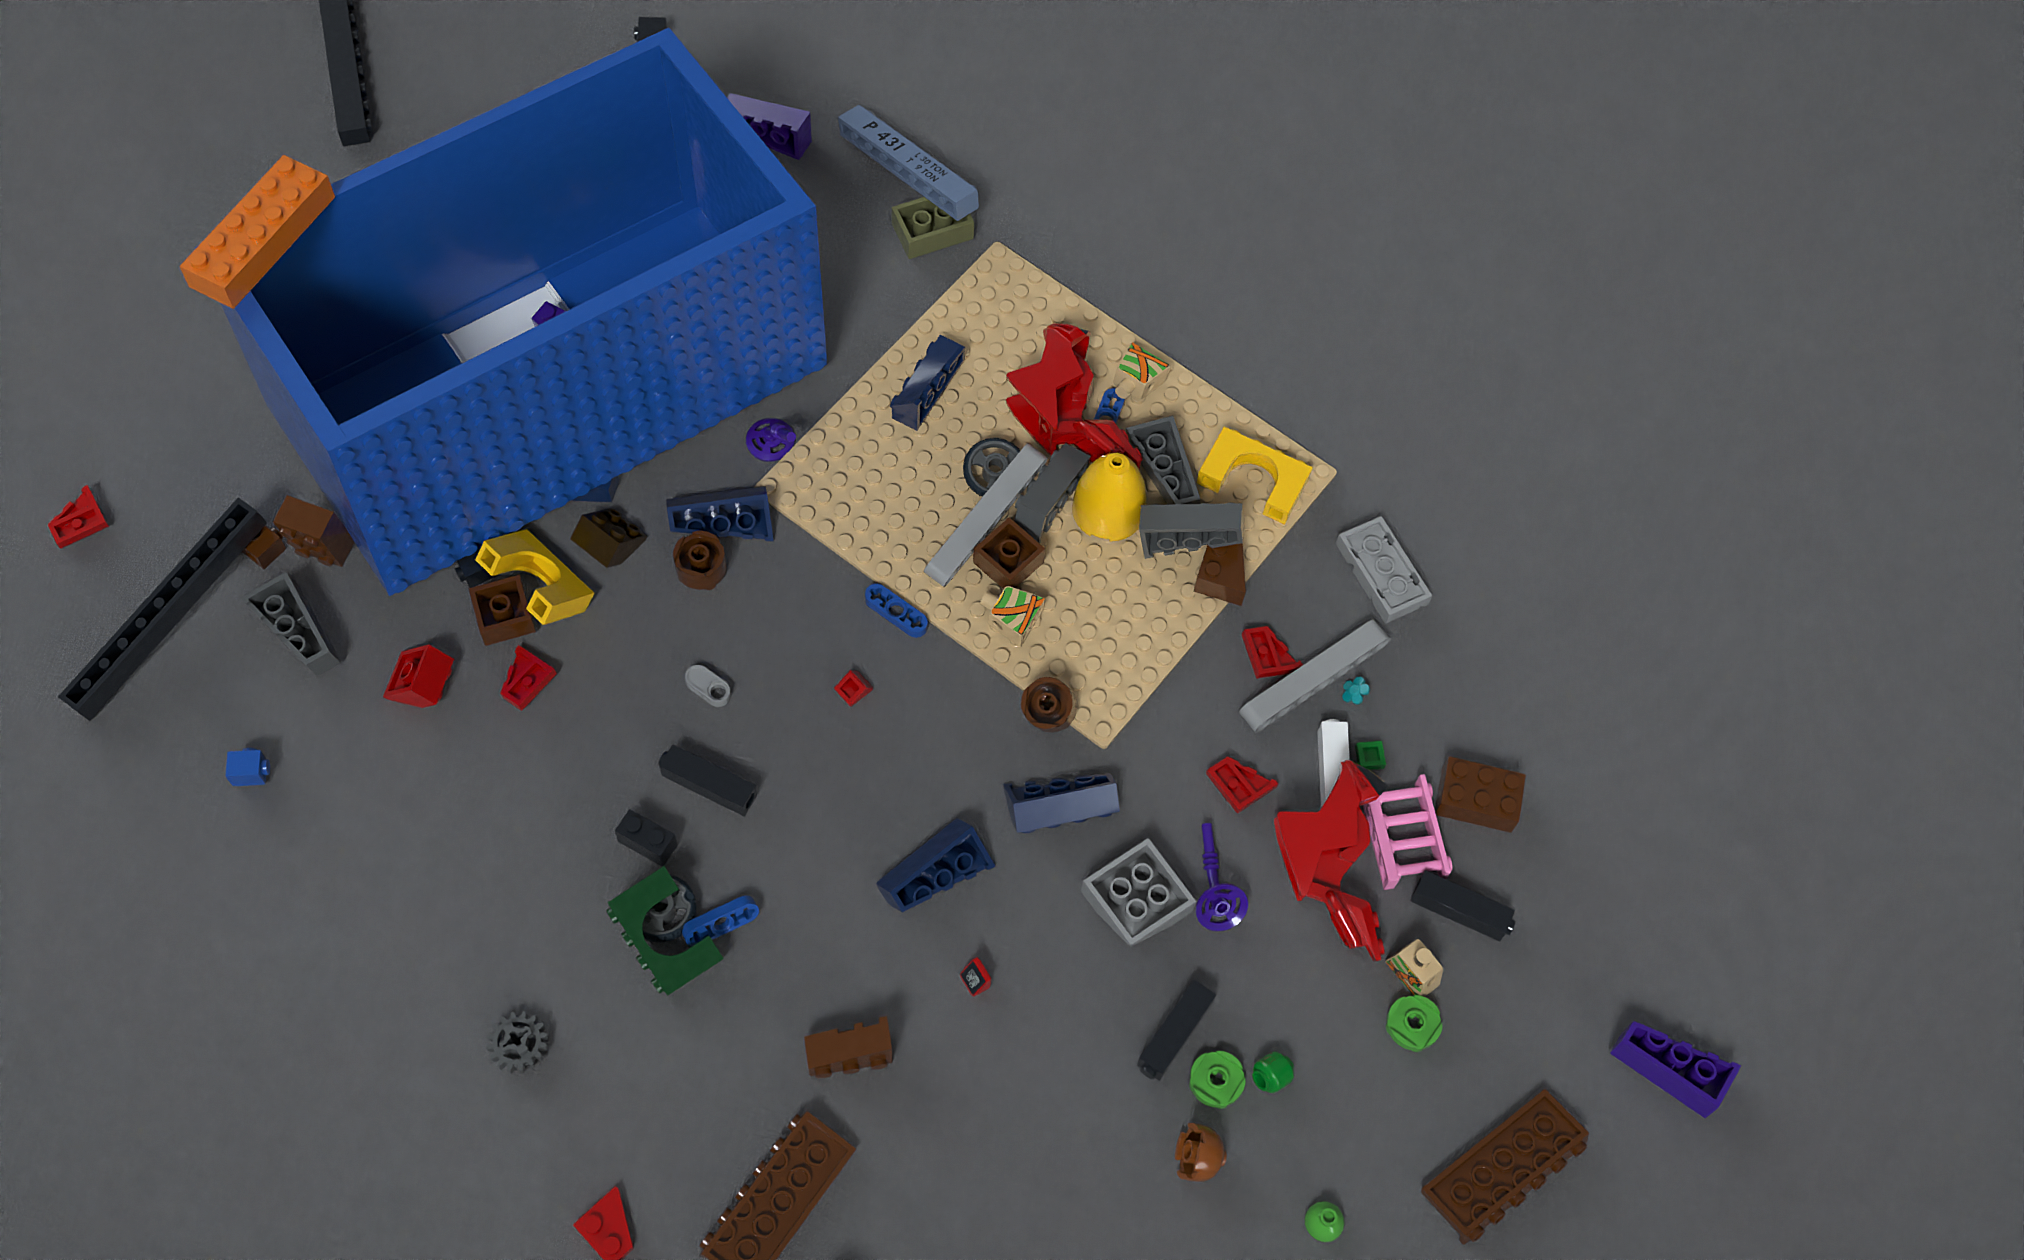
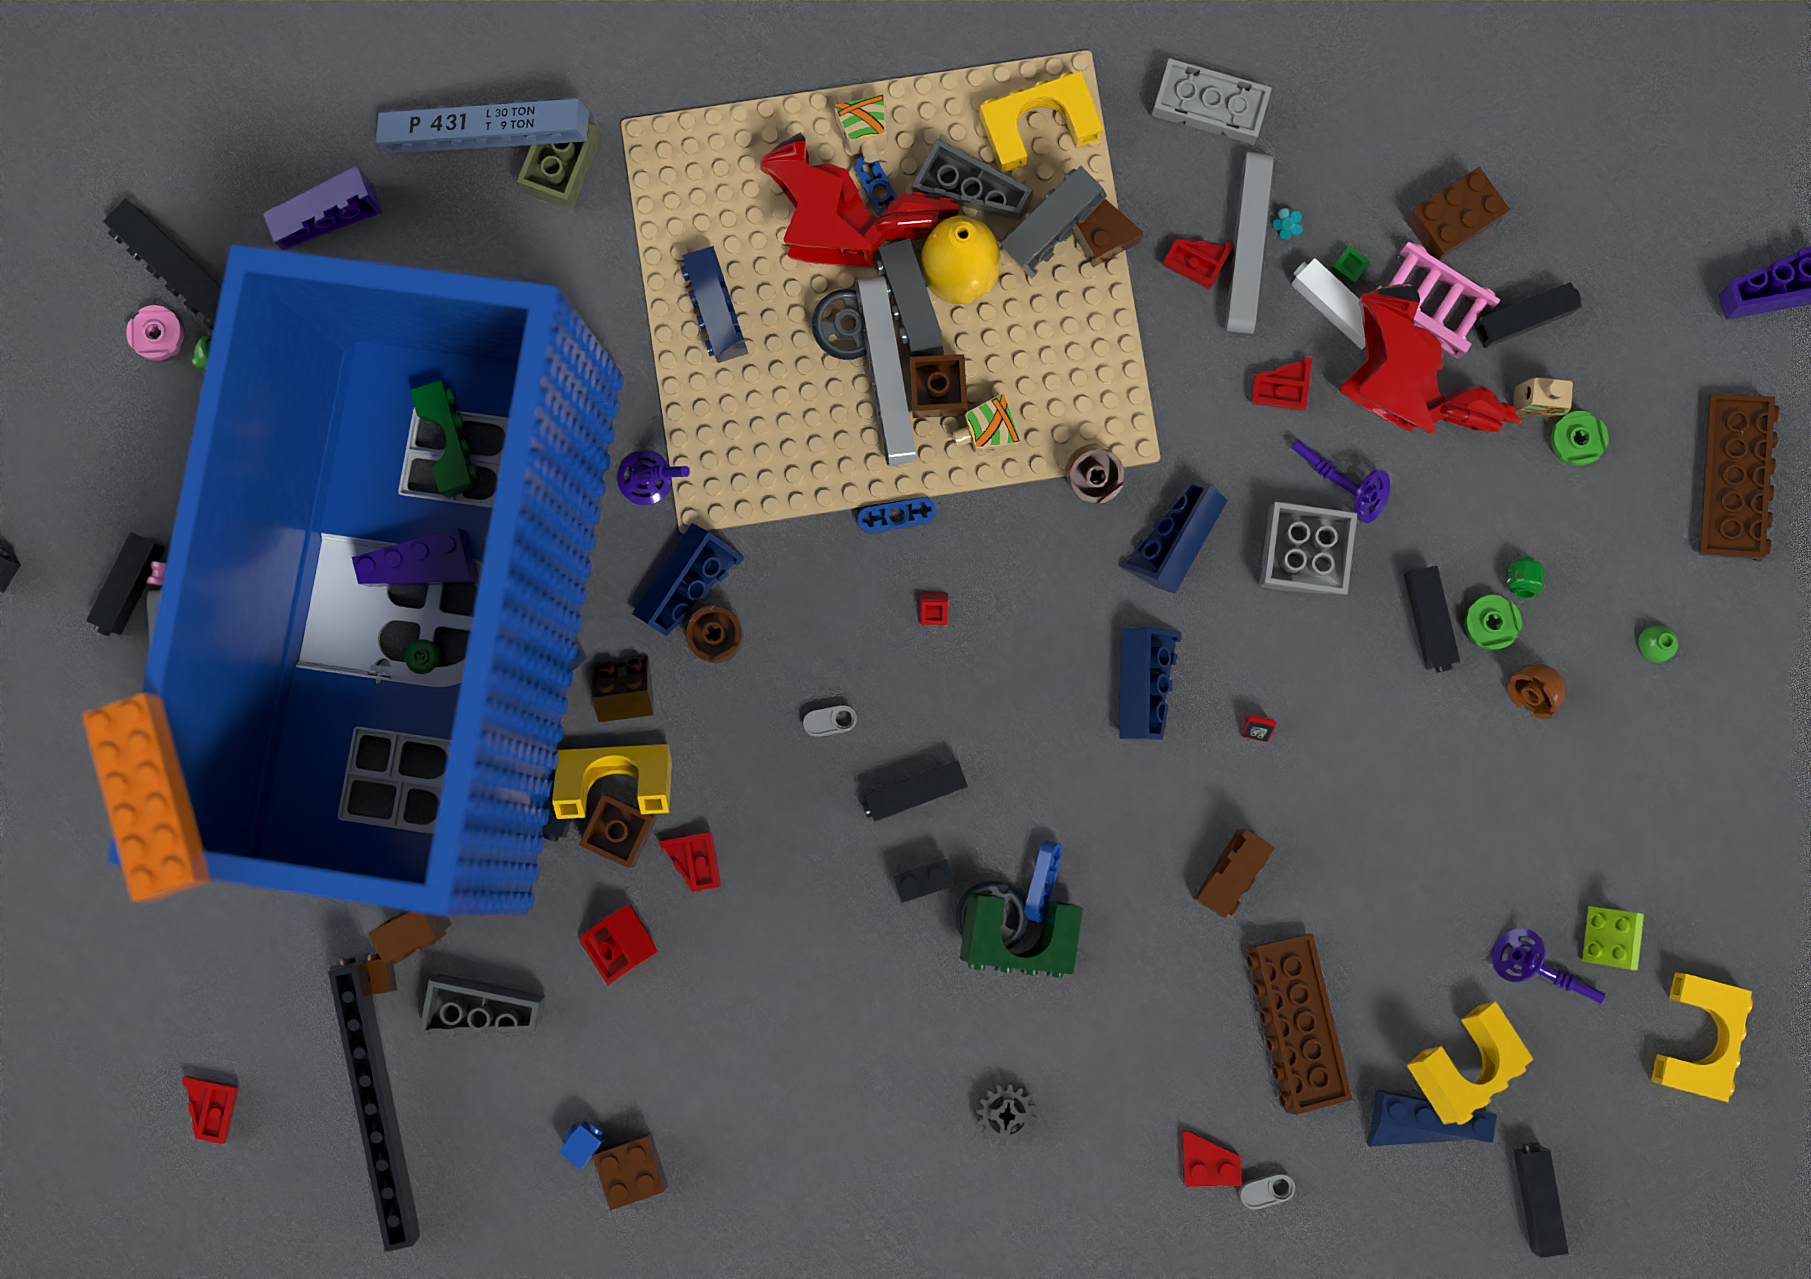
camera: 40 degrees left, 20 degrees up
none -> reddish brown brick [592,1132,668,1211]

